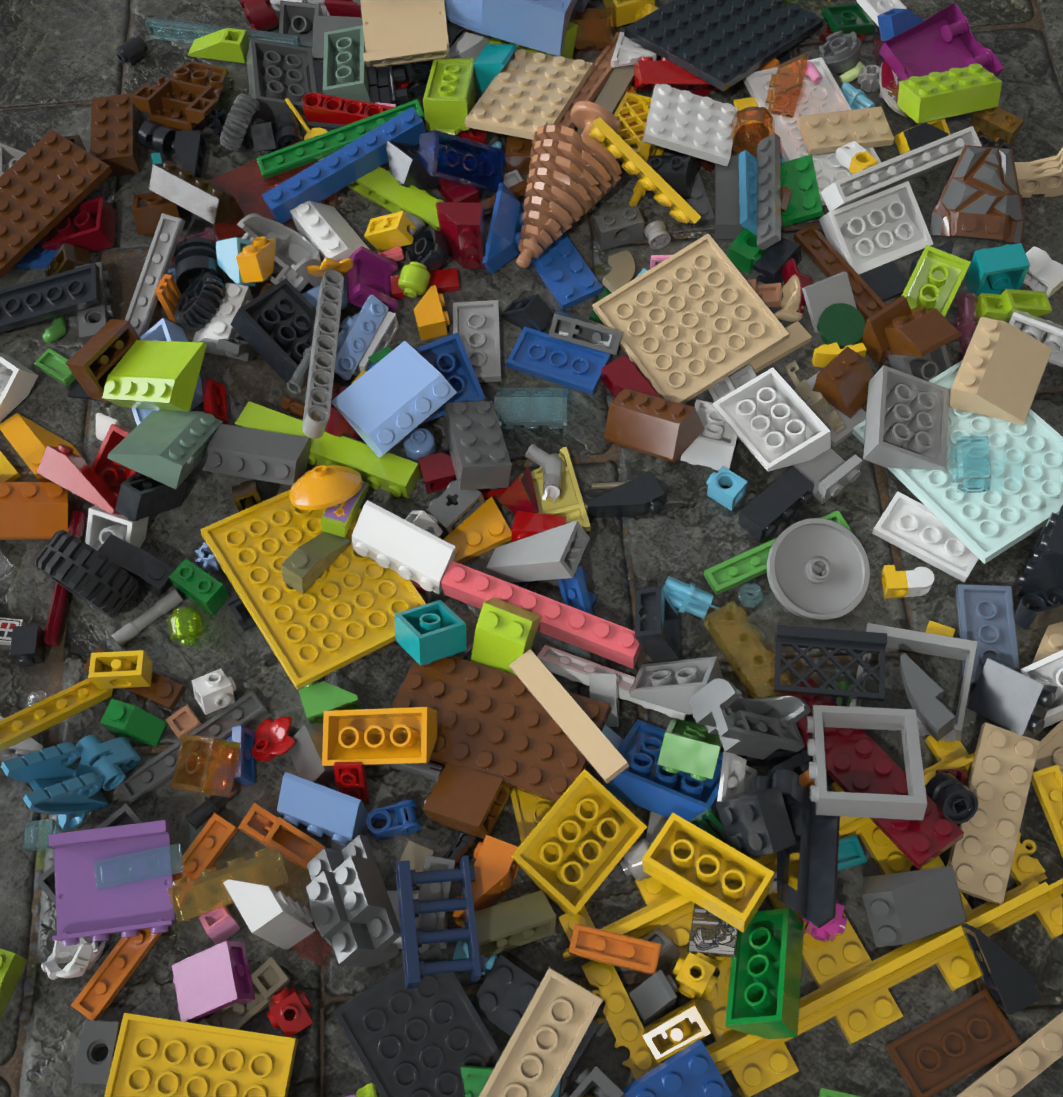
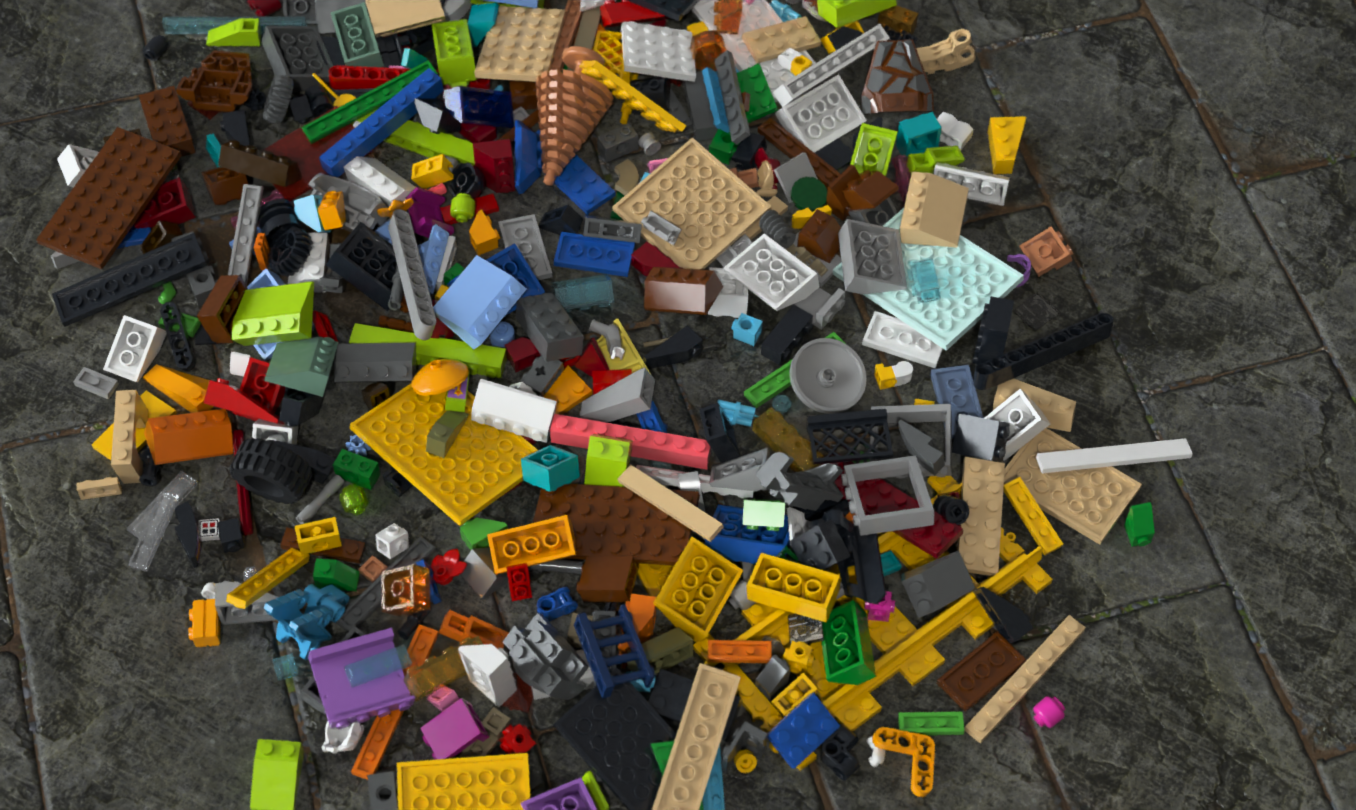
camera: 20 degrees left, 5 degrees down
black wheel [138,120,176,156] -> none
medium blue slope [277,772,368,846] -> none
none -> black beam [160,302,196,372]
none -> teal tile [401,48,428,69]
none -> light grey hinge [641,211,682,246]
none -> dark grey piece [759,210,796,249]

